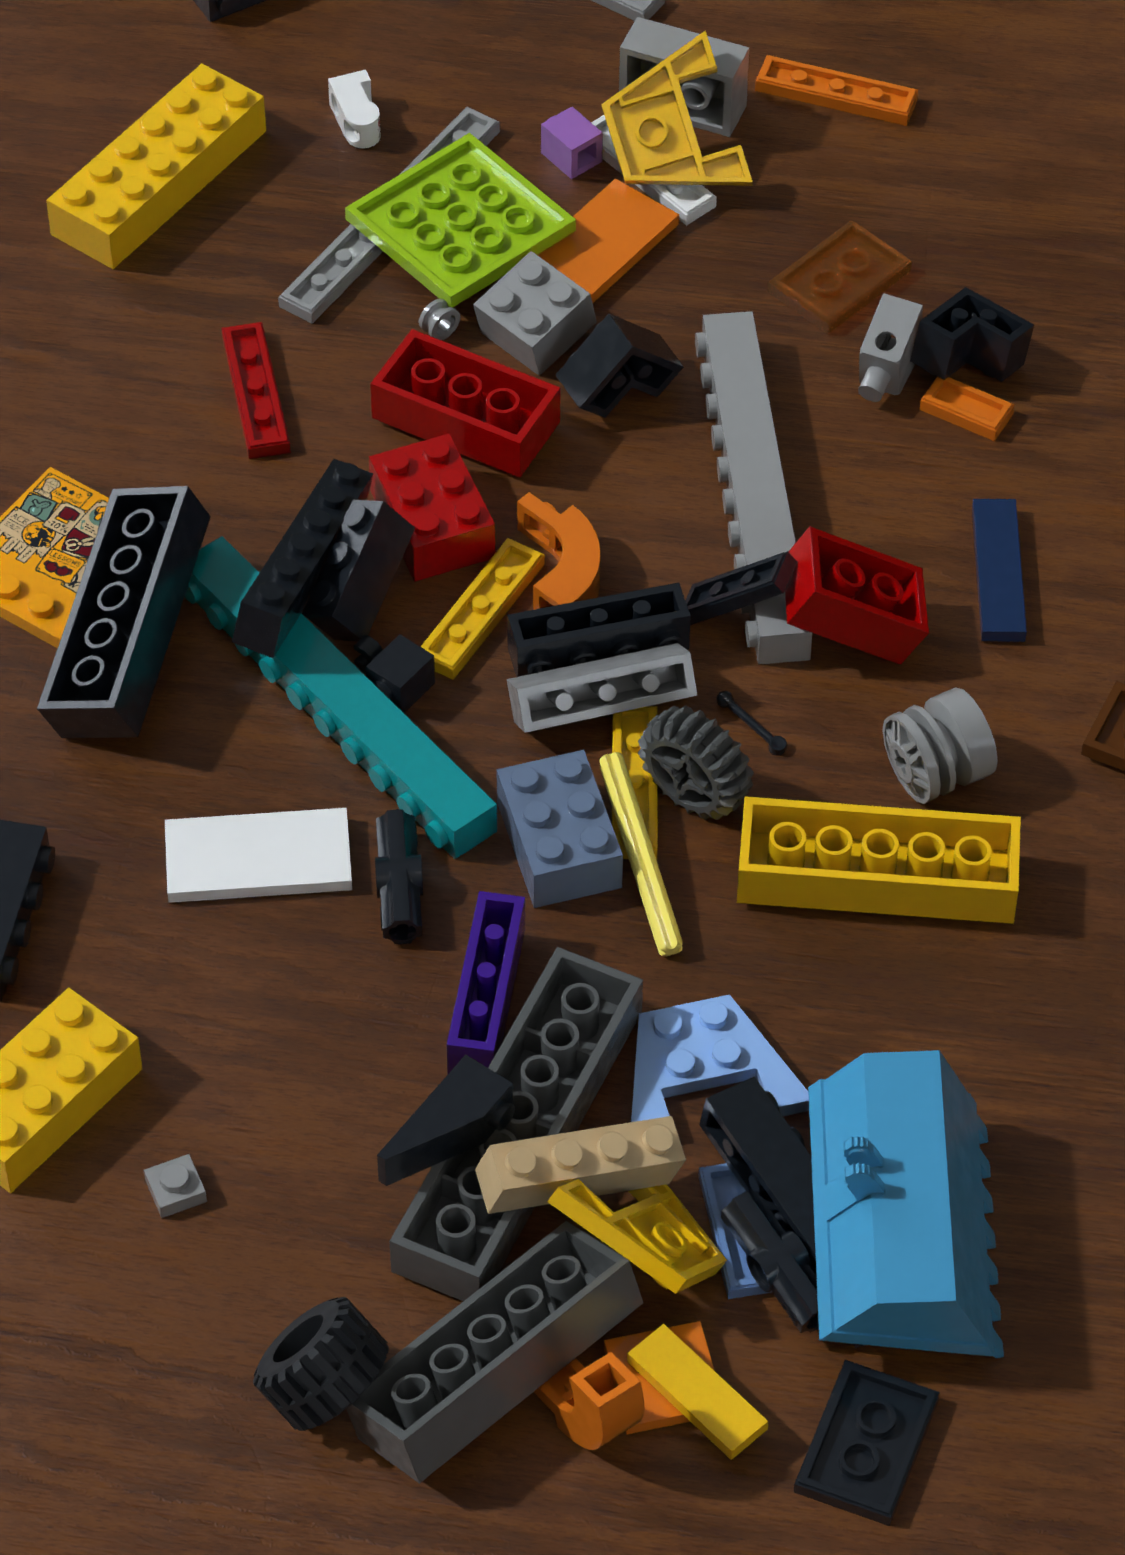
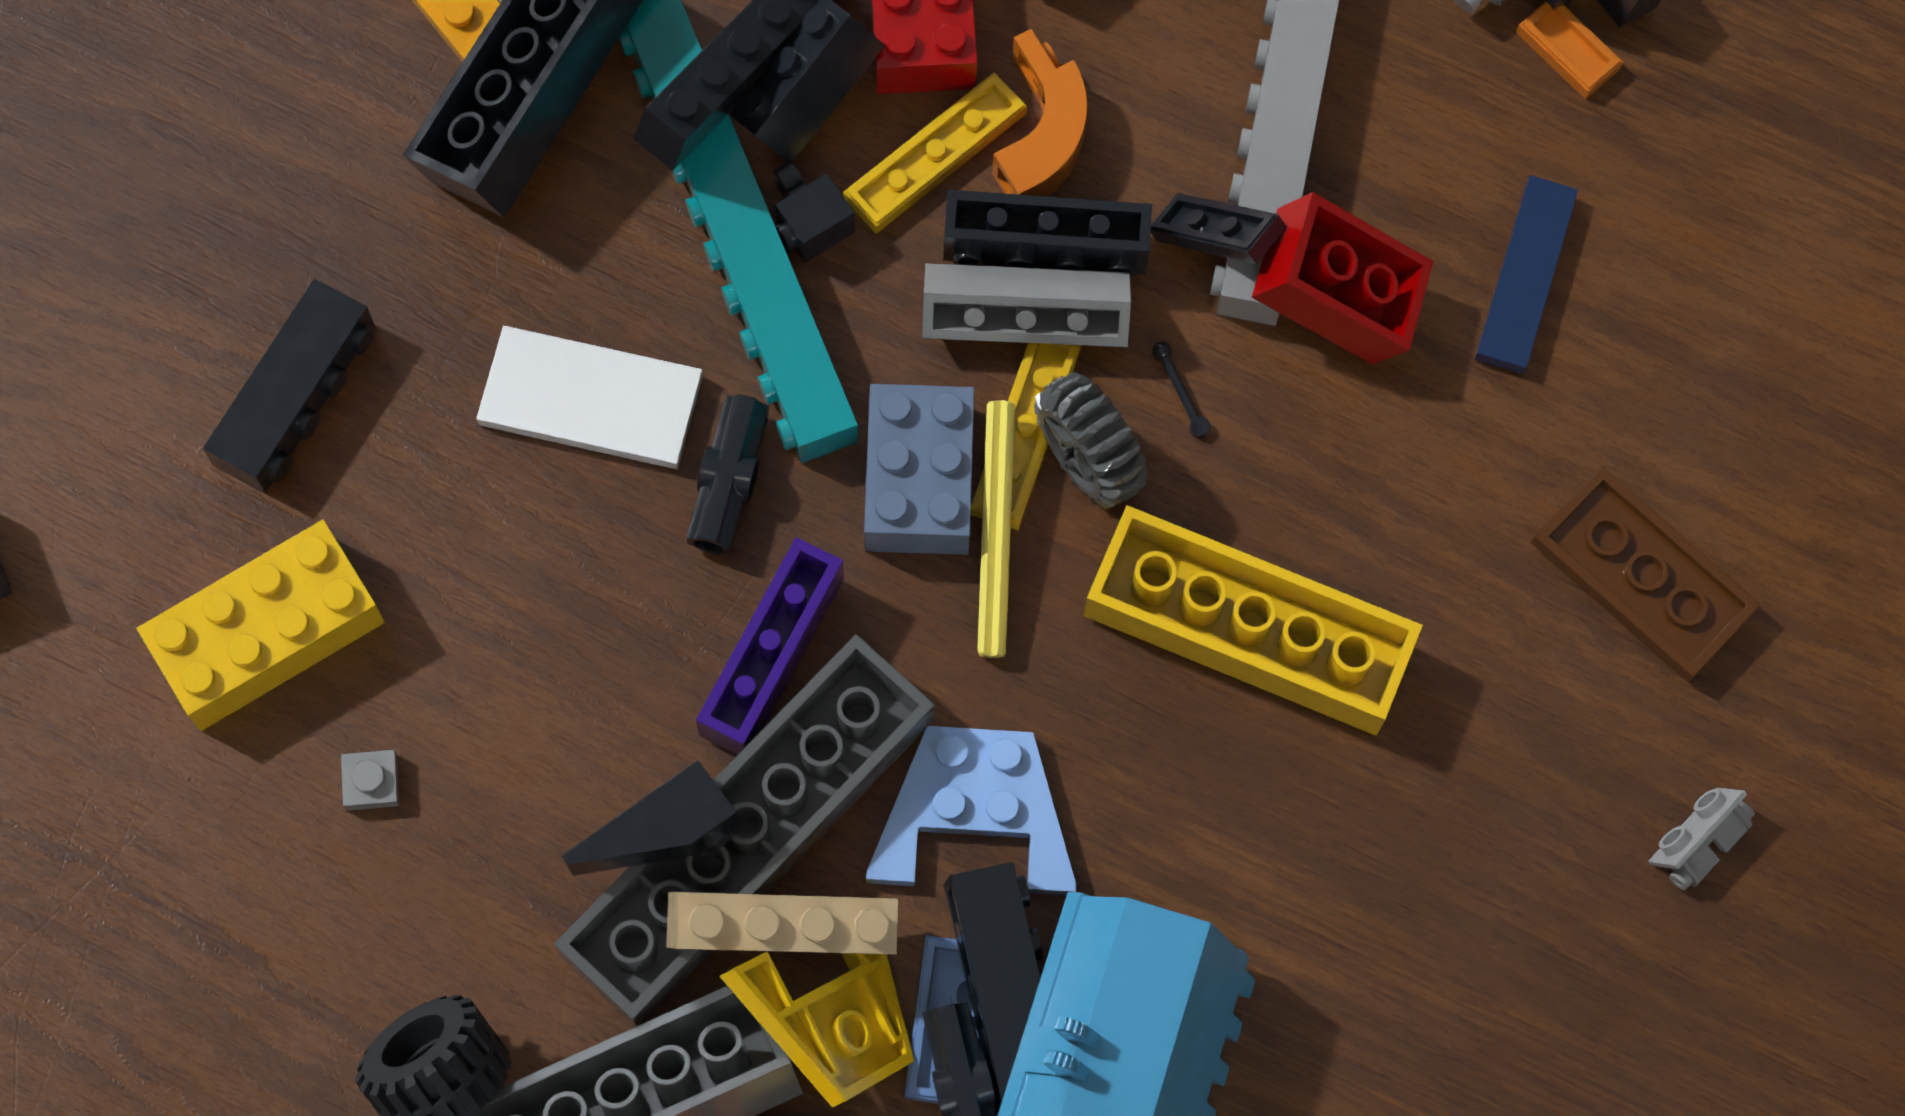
camera: 15 degrees right, 20 degrees up
light grey wheel [882,687,998,804] -> none

